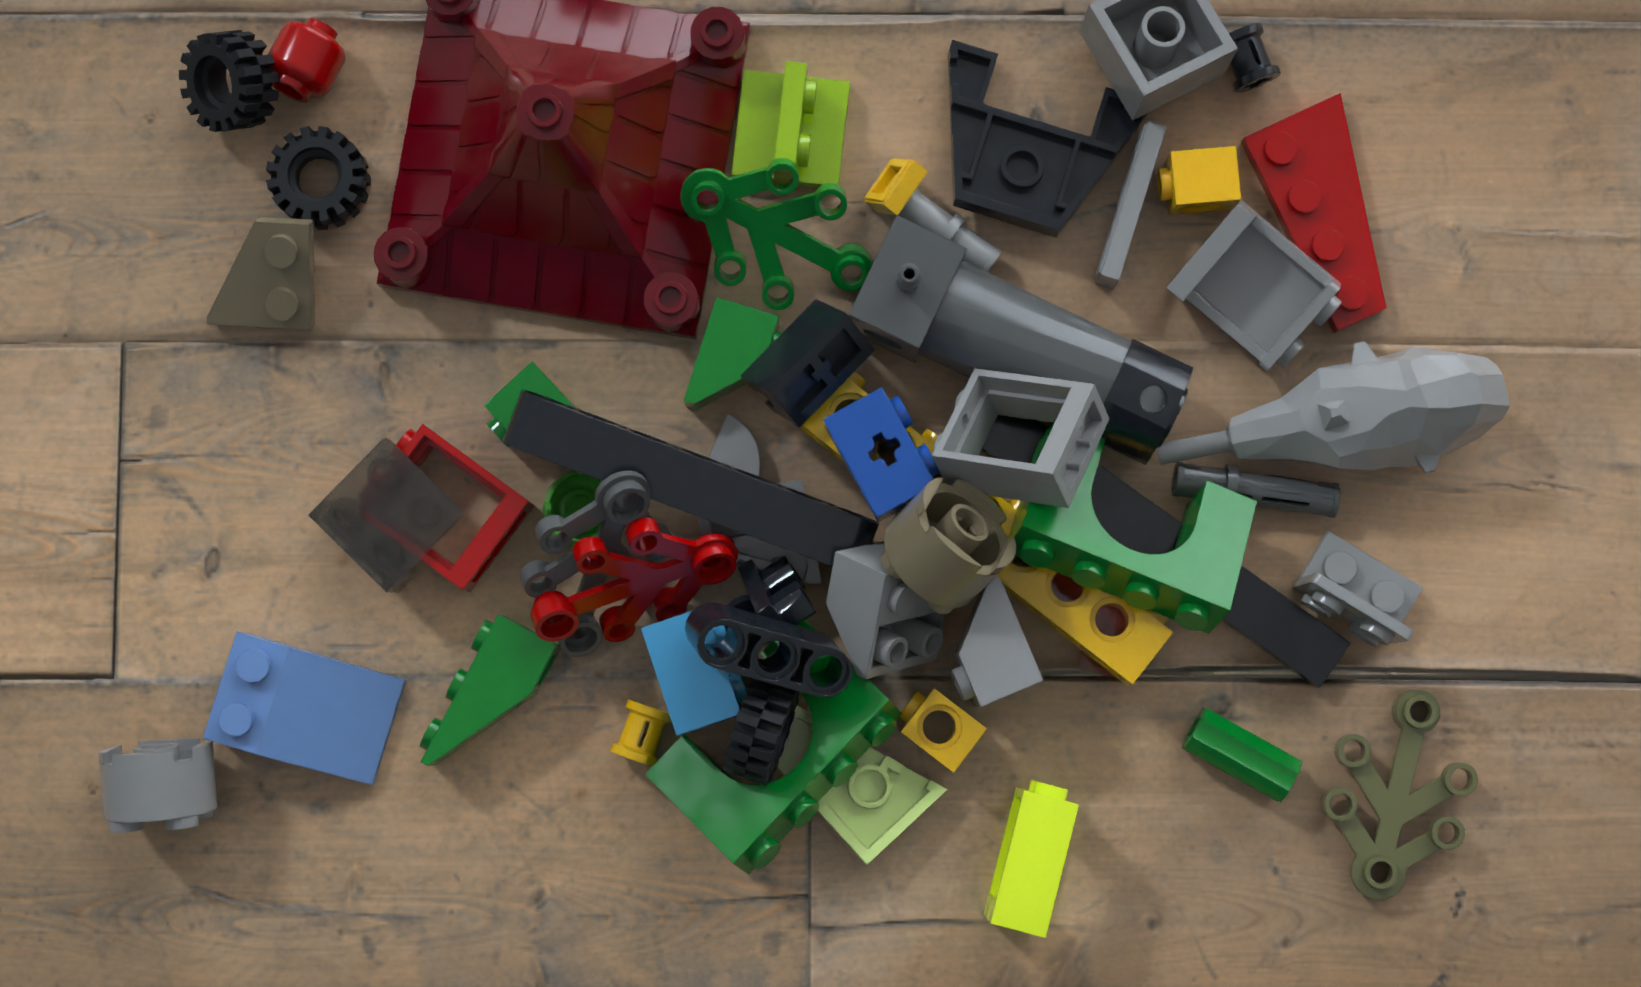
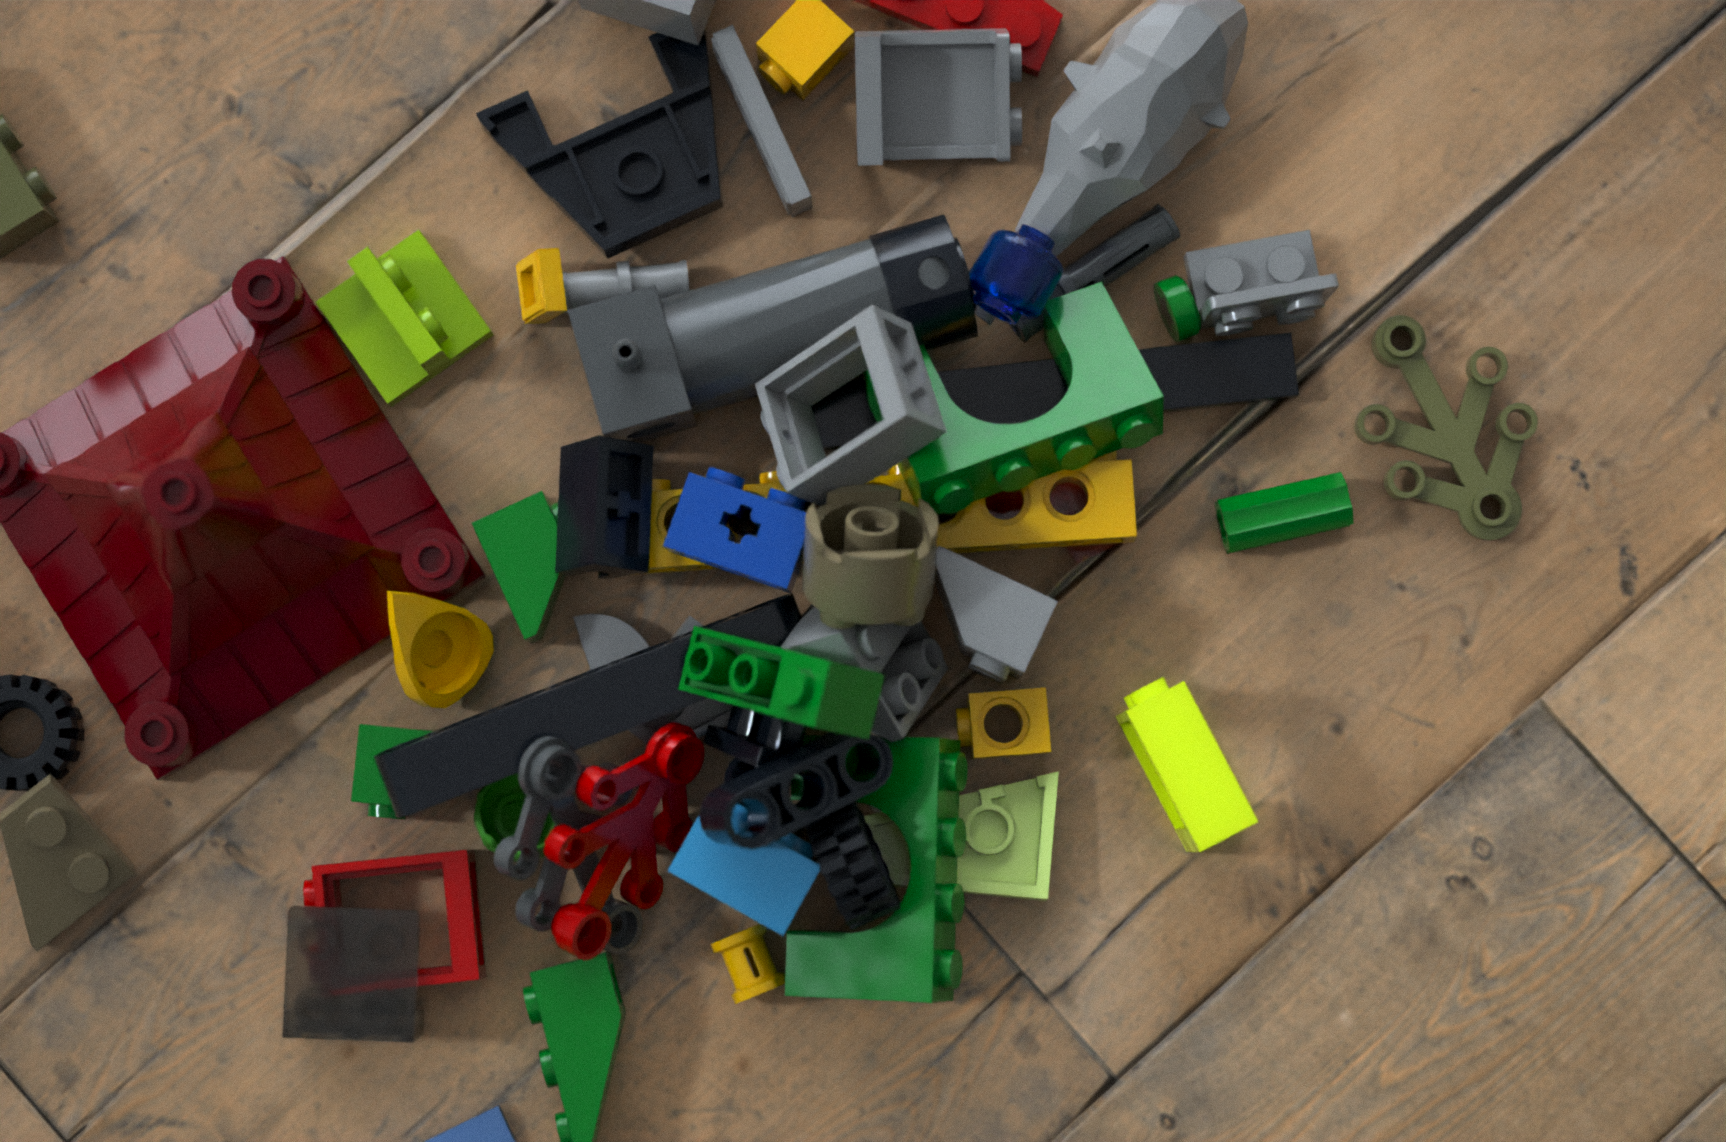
camera: 45 degrees left, 0 degrees up
green plant [680,158,873,310] -> none
none -> yellow piece [387,591,494,708]
none -> green slope [678,626,885,739]
none -> clear blue head [969,224,1063,325]
none -> green tile [1153,275,1201,342]

